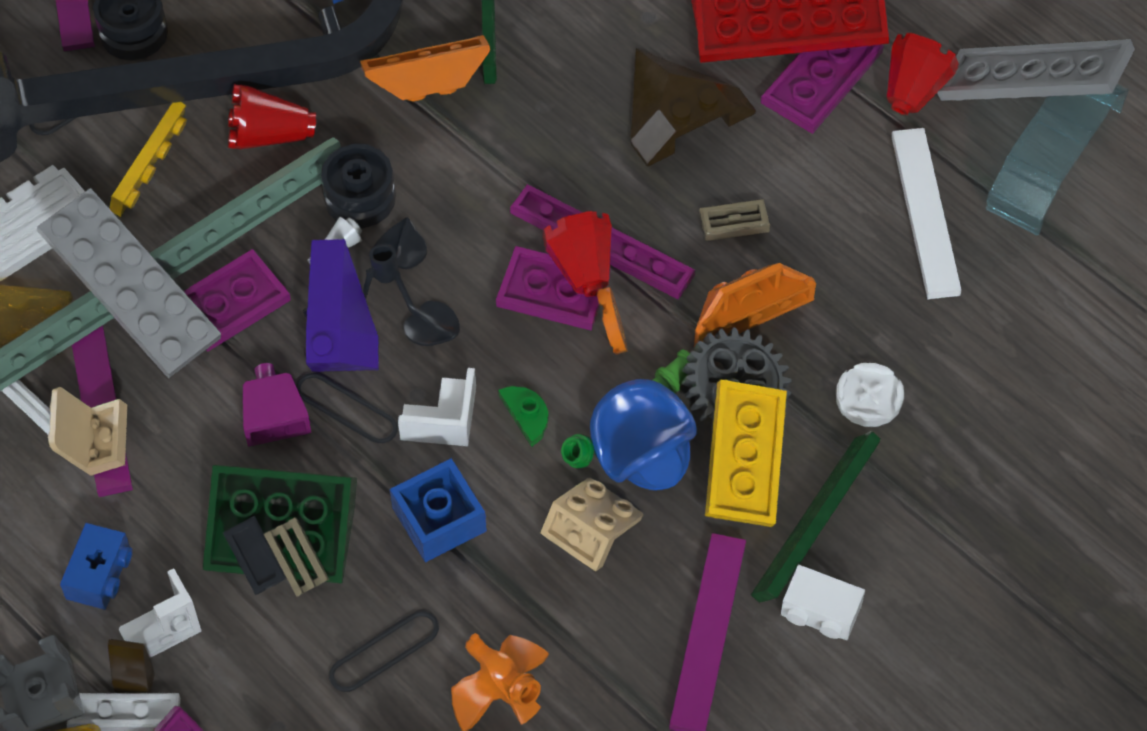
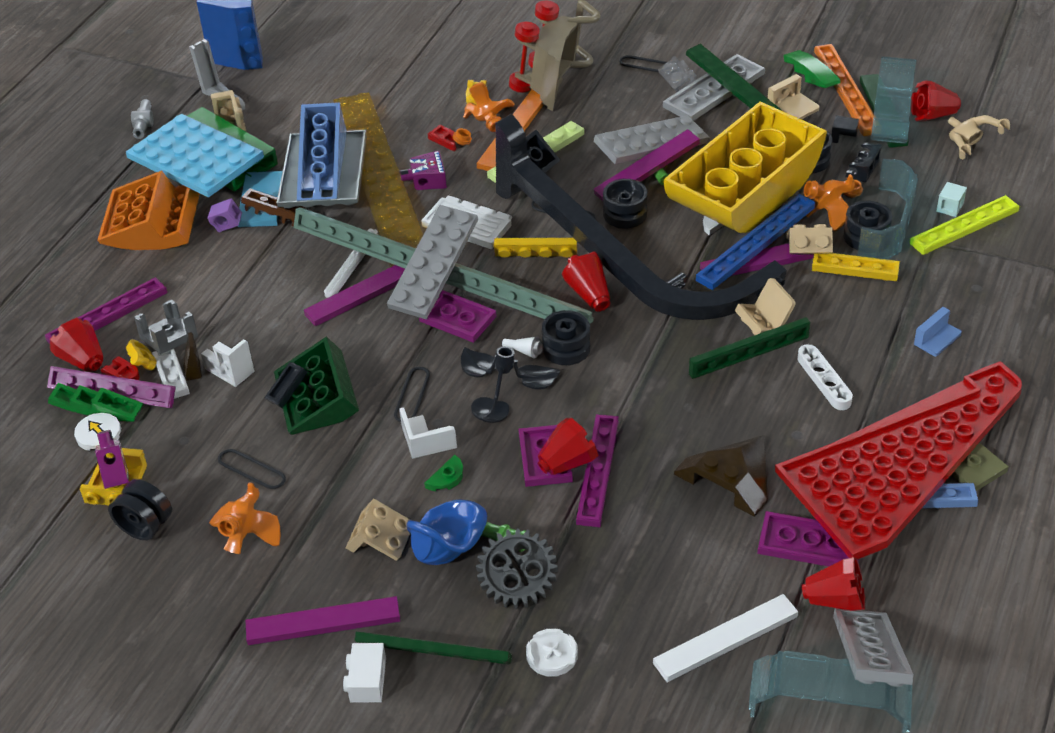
camera: 70 degrees right, 15 degrees down
tan bracket [48,387,127,476] -> none
blue brick [60,523,132,610] -> none
magenta torso [243,363,312,447] -> none
dark tan tile [264,517,329,597] -> none
dark purple wedge [306,239,379,372] -> none
orange wedge [360,35,490,101] -> none
blue brick [390,458,487,562] -> none
green plate [561,434,594,468] -> none
orange tile [597,287,628,355] -> none
orange wedge [694,263,816,346] -> none
dark tan tile [699,199,770,241] -> none
yellow plate [705,379,787,527] -> none

